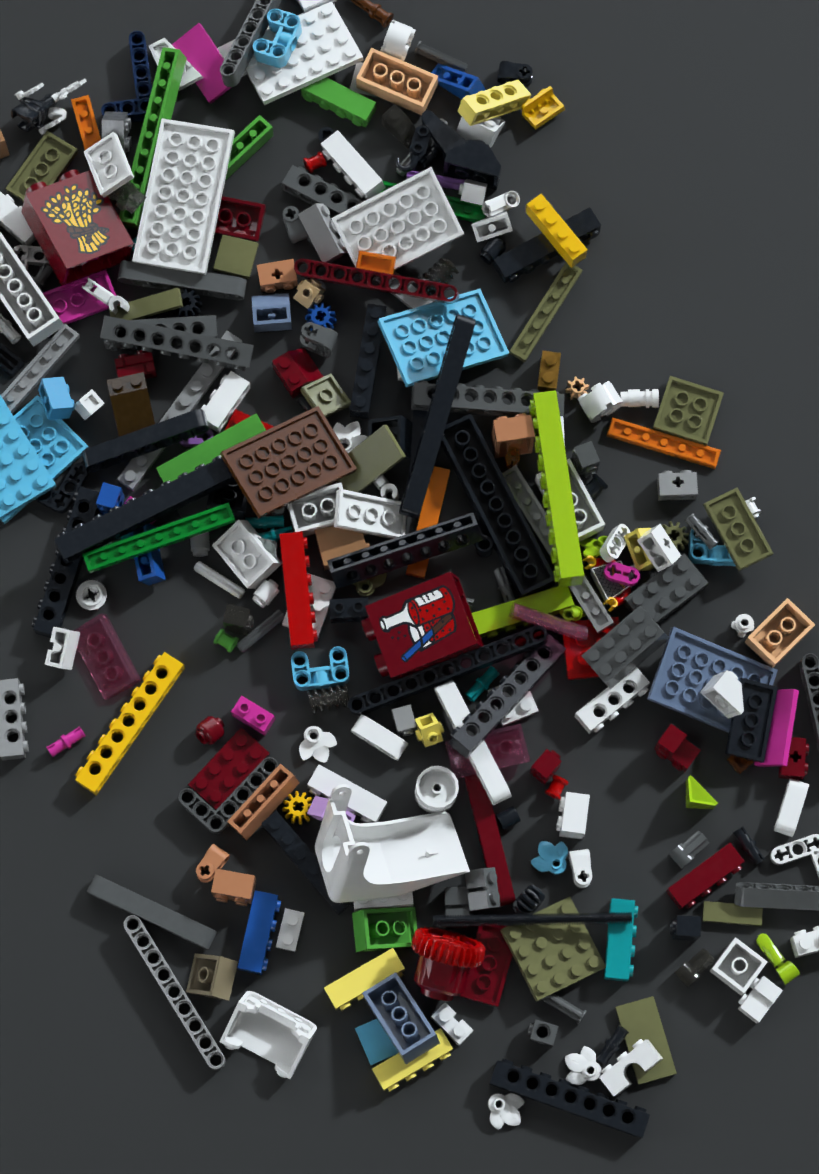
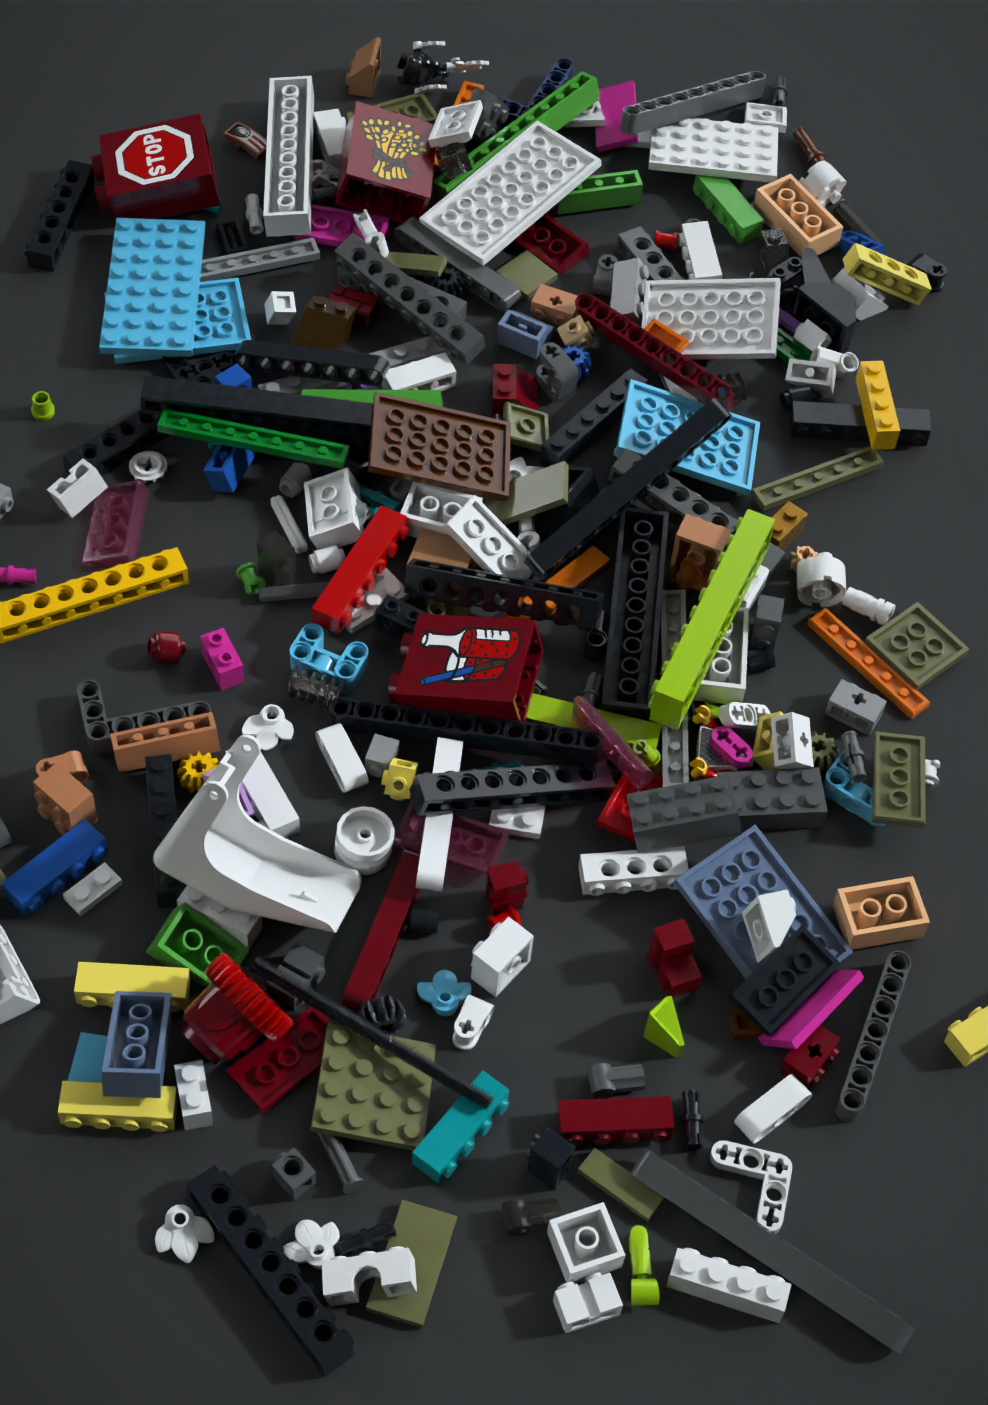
camera: 30 degrees right, 20 degrees down
brick [38,377,75,420] -> none
white tile [48,107,67,121] -> none
dark red plate [188,728,270,810] -> none
medium azure beam [253,9,302,68] -> none
dark grey piece [465,867,500,911] -> none
yellow bracket [521,86,565,130] -> none
white brick [731,614,754,638] -> none

